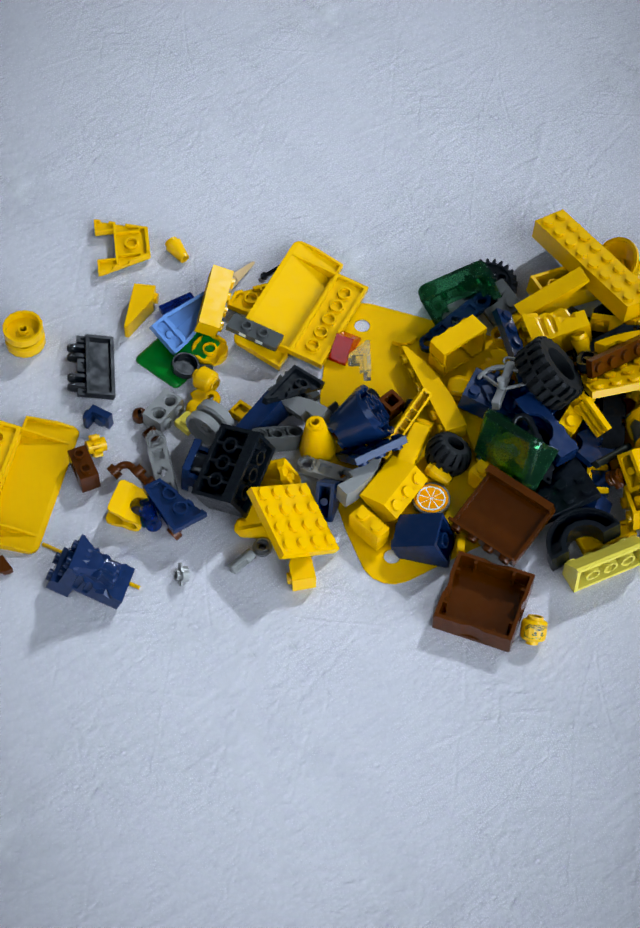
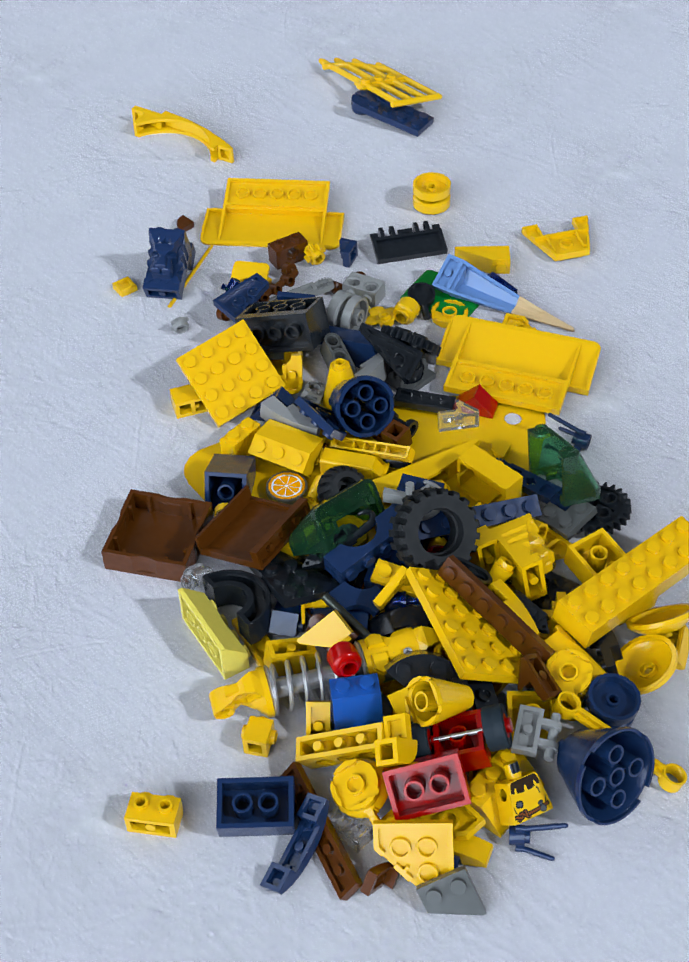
camera: 85 degrees right, 10 degrees down
yellow cone [165,236,189,263] -> none
yellow brick [194,264,235,338] -> none
dark grey plate [226,313,284,352] -> none
yellow slope [514,266,590,318] -> none
yellow head [520,614,548,645] -> none
none -> yellow tile [112,276,138,297]
none -> clear head [181,563,213,592]
none -> black gear [381,325,441,357]
none -> black plate [394,387,456,415]
none -> dark blue plant [544,413,592,453]

